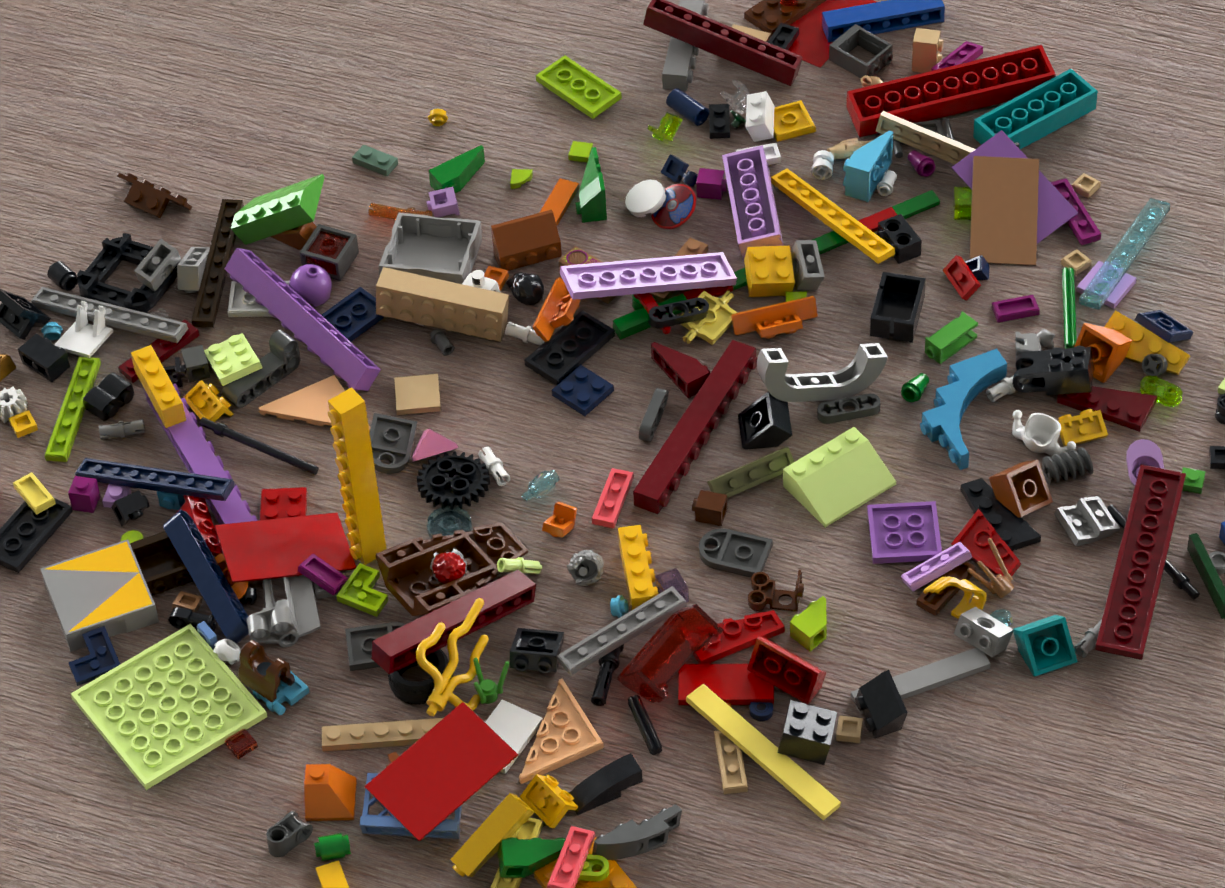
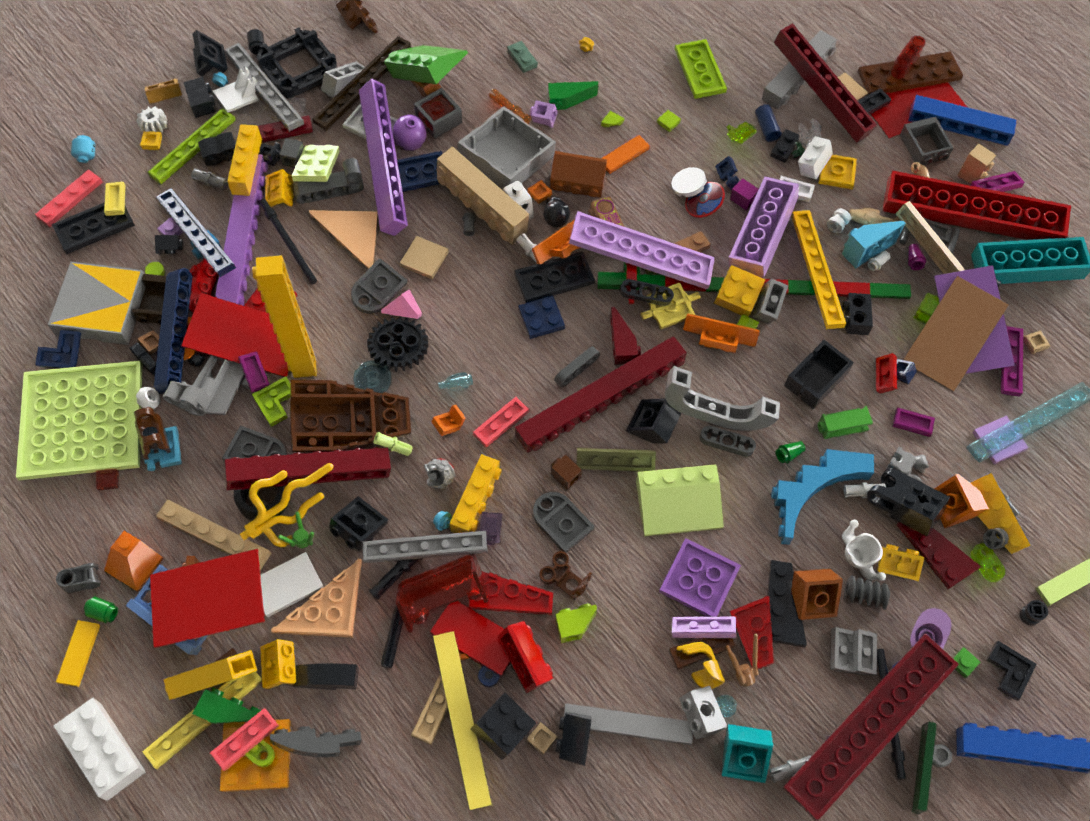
camera: 25 degrees right, 15 degrees up
magenta brick [68,476,101,513] -> none
light grey brick [134,239,181,292] -> none
medium blue tile [197,621,218,650] -> none
red piece [430,549,467,584] -> none
white pin [478,447,510,486] -> none
green wedge [575,147,607,223] -> none
tan tile [1061,249,1092,276] -> none
green axle [1062,267,1077,349] -> none
dark blue tile [1135,310,1194,343] -> none

